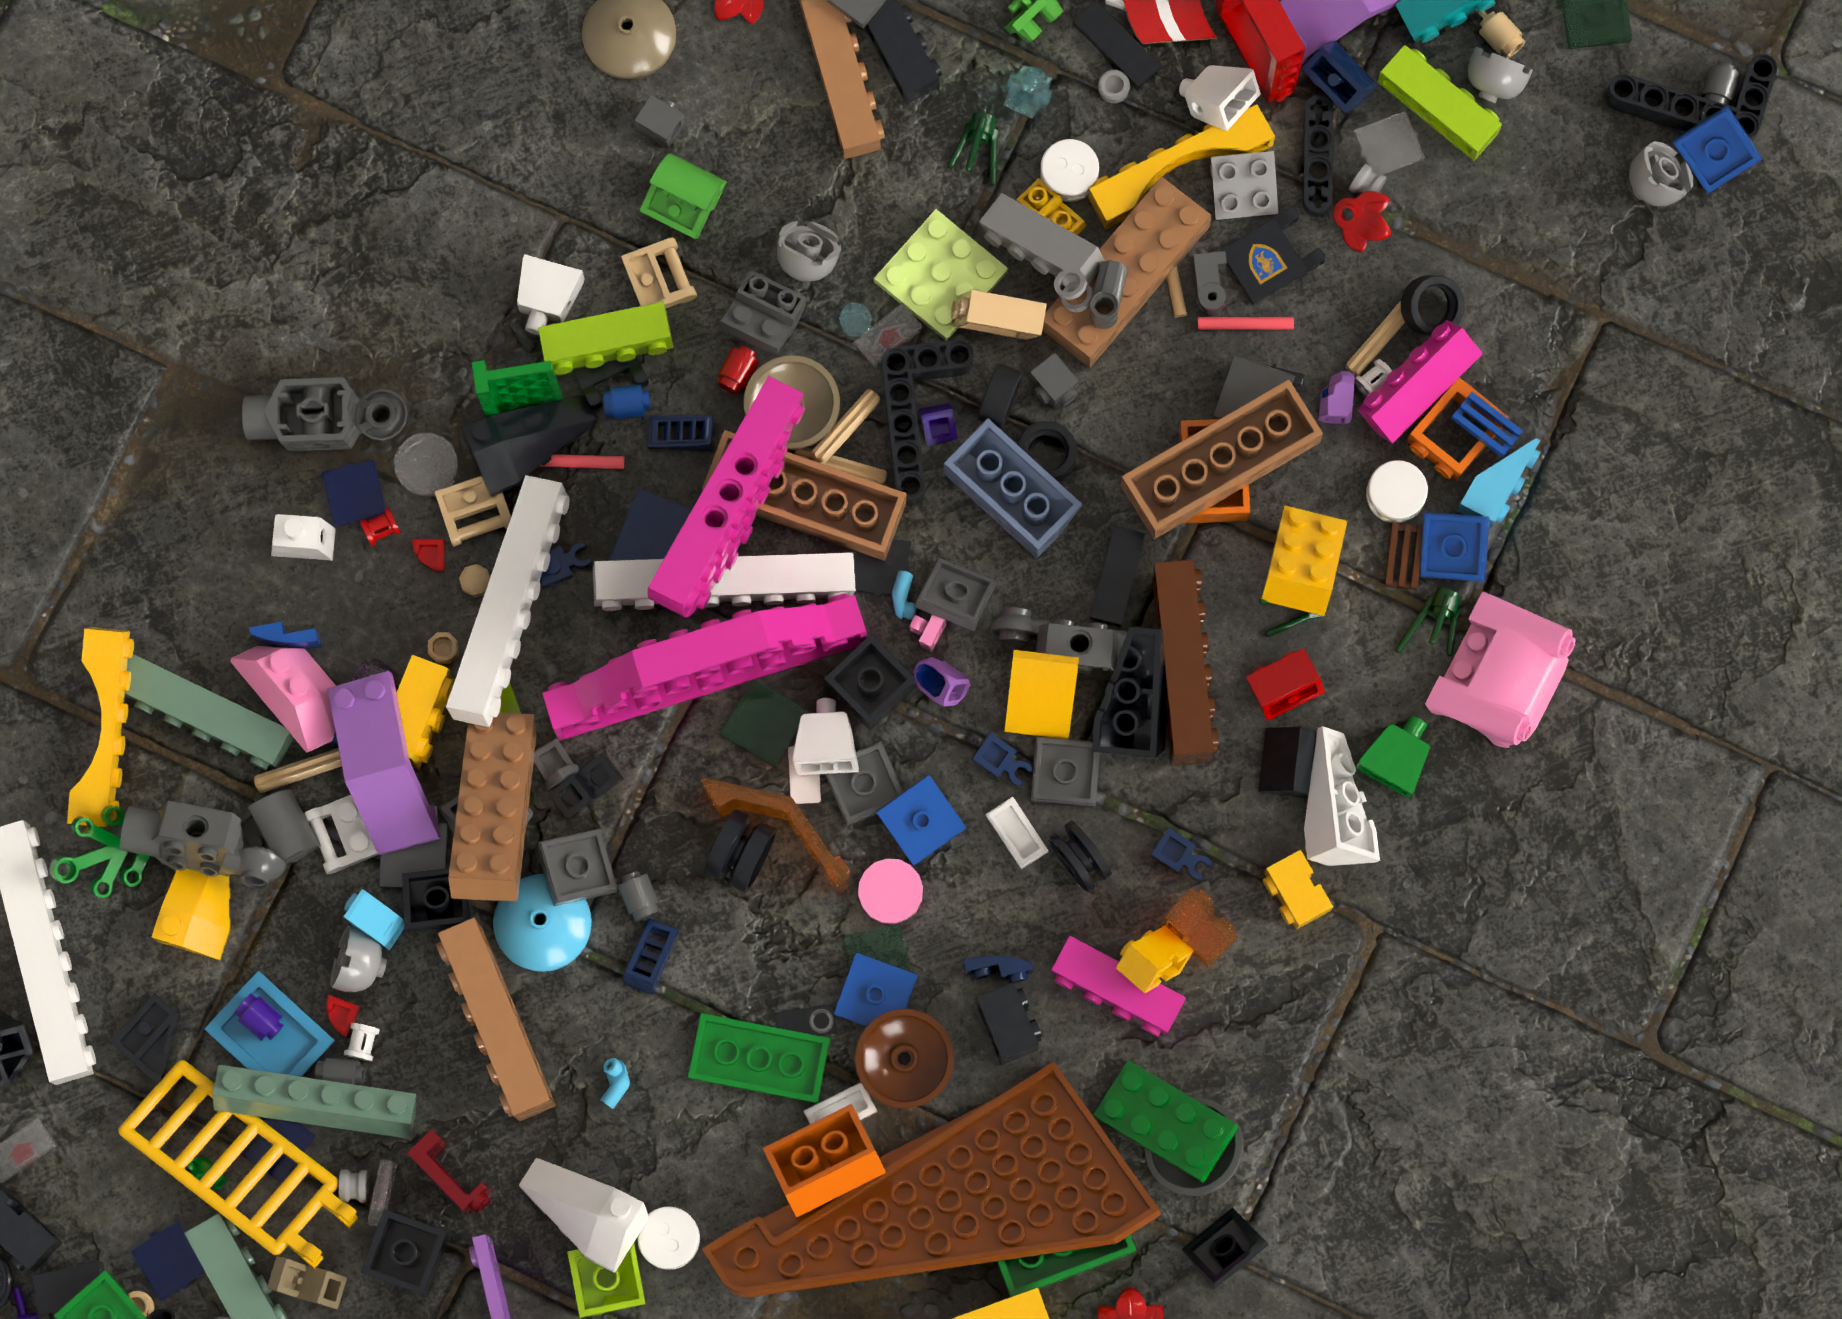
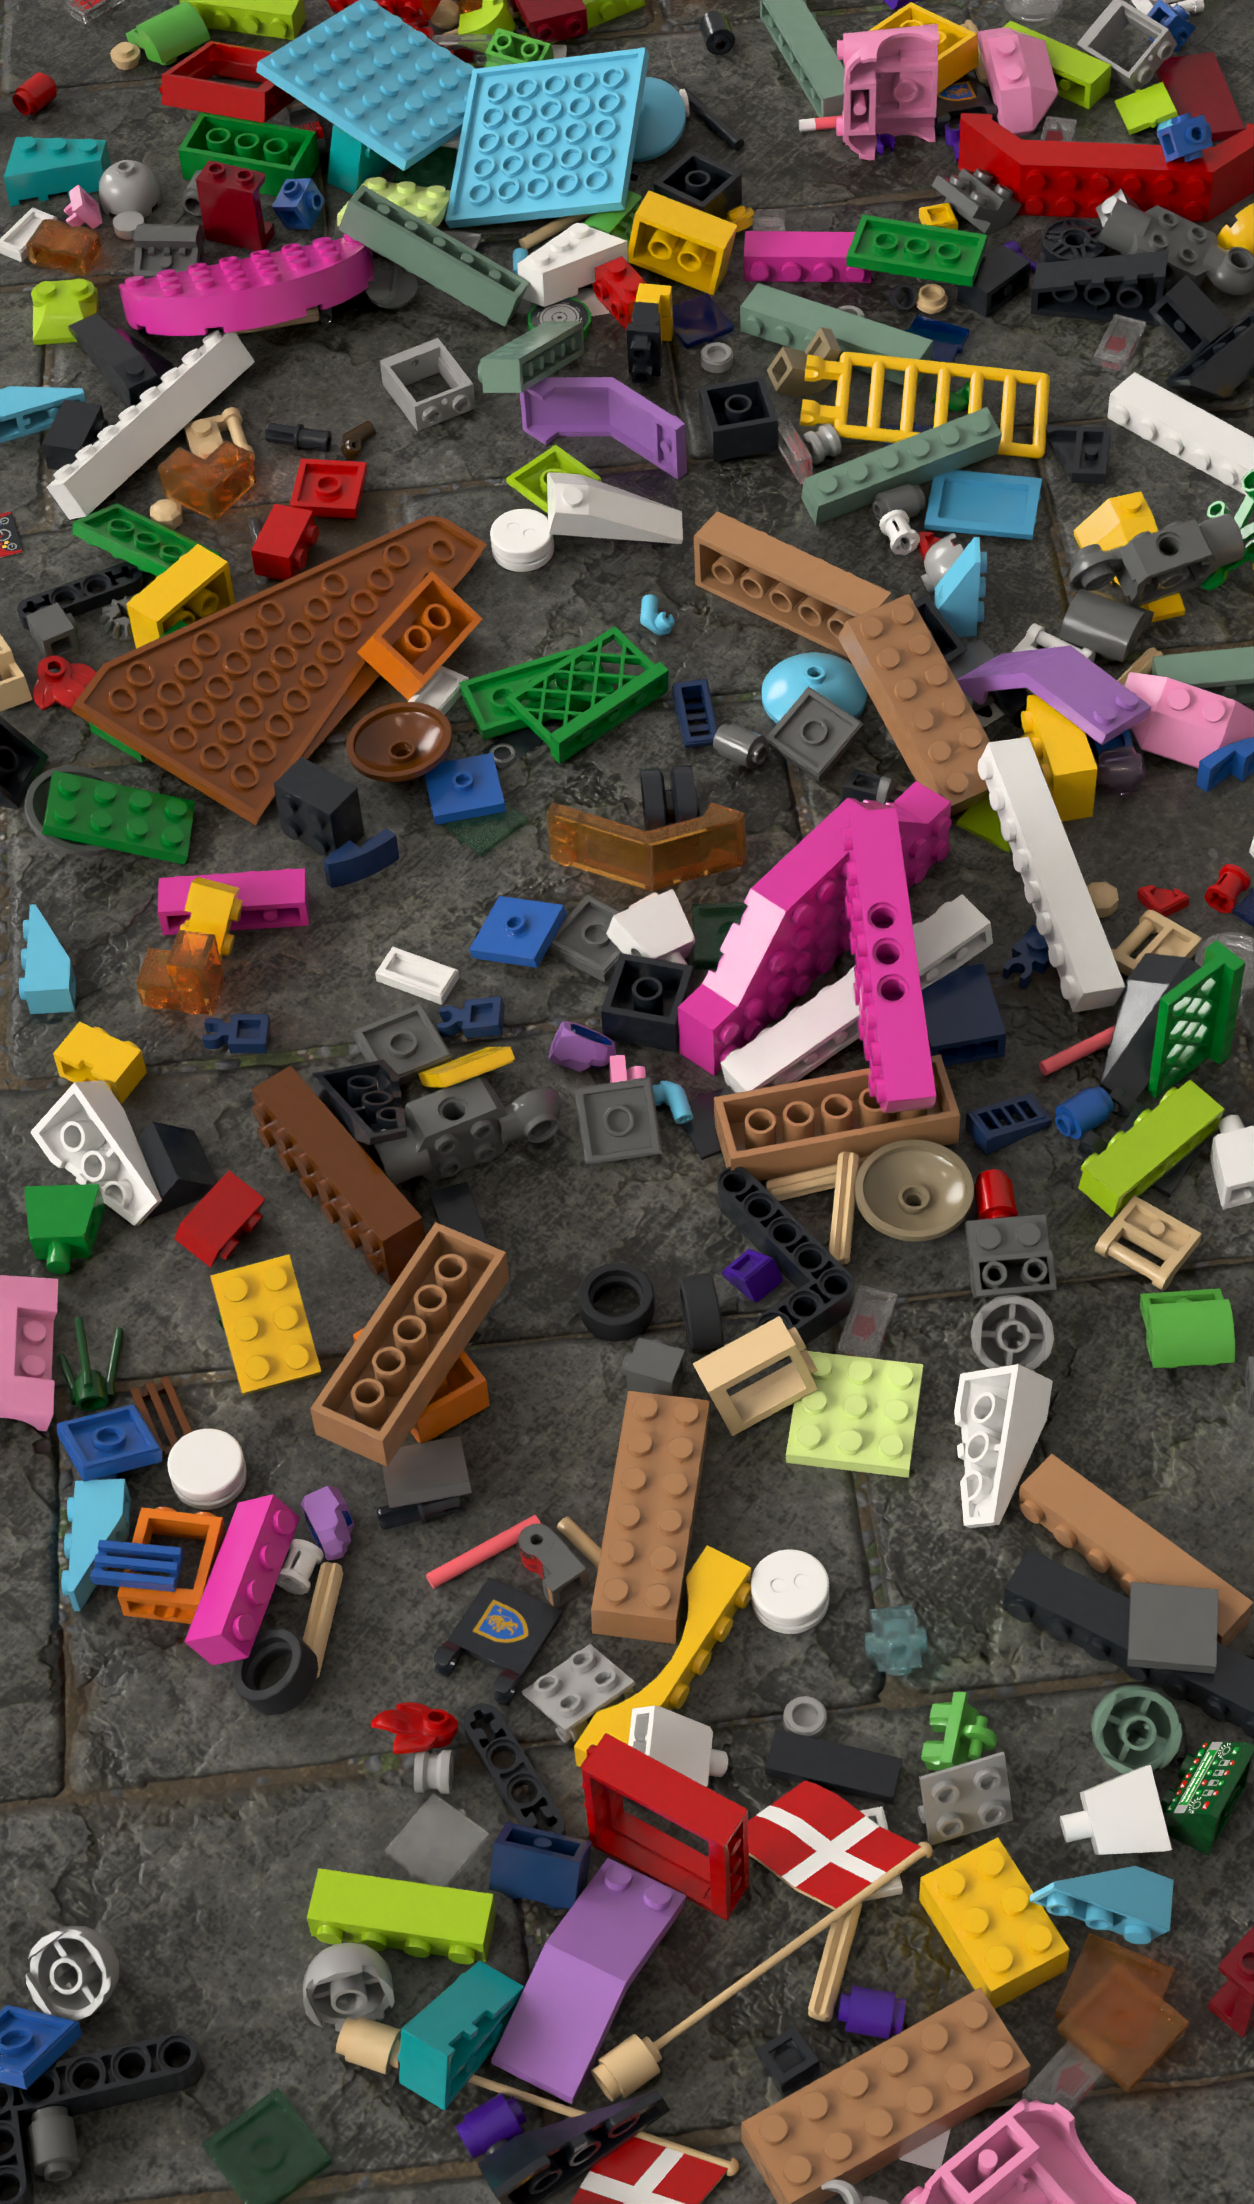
camera: 150 degrees right, 25 degrees down
dark purple brick [234,993,284,1041] -> none
dark red panel [407,1130,493,1215] -> none
tan tile [427,632,459,664] -> none
clear light blue tile [840,303,872,337] -> none
bright pink tile [858,859,923,924] -> none
sand blue slope [943,418,1082,559] -> none
dark green plant [947,112,999,186] -> none
light grey hinge [979,193,1105,312] -> none
yellow slope [1016,178,1086,235] -> none
black wheel [1047,820,1112,893] -> none
dark grey piece [1090,260,1128,329] -> none
none -> medium azure slope [19,904,77,1014]
none -> green fence [506,626,669,764]
none -> white wedge [954,1364,1053,1528]

